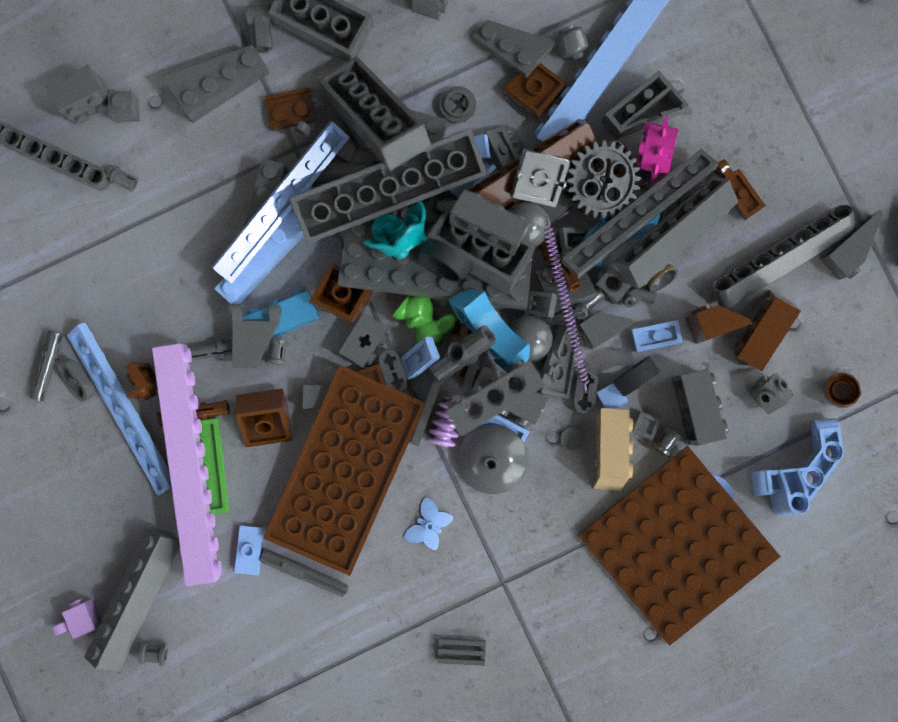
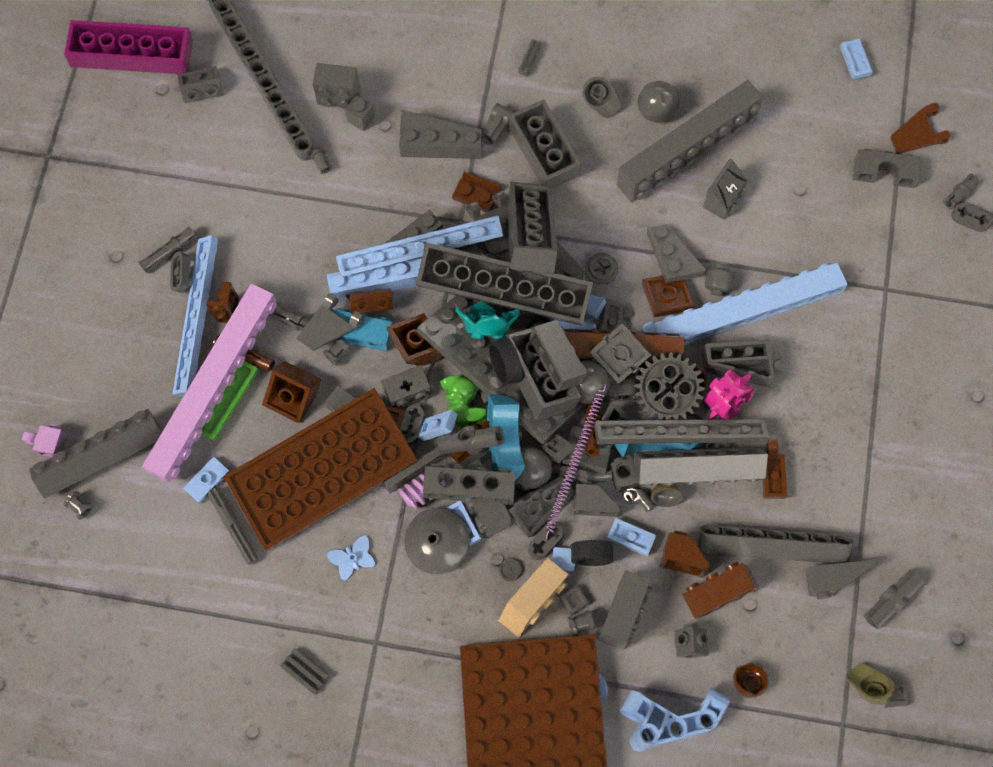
camera: 35 degrees right, 15 degrees down
none -> reddish brown bracket [346,289,393,314]

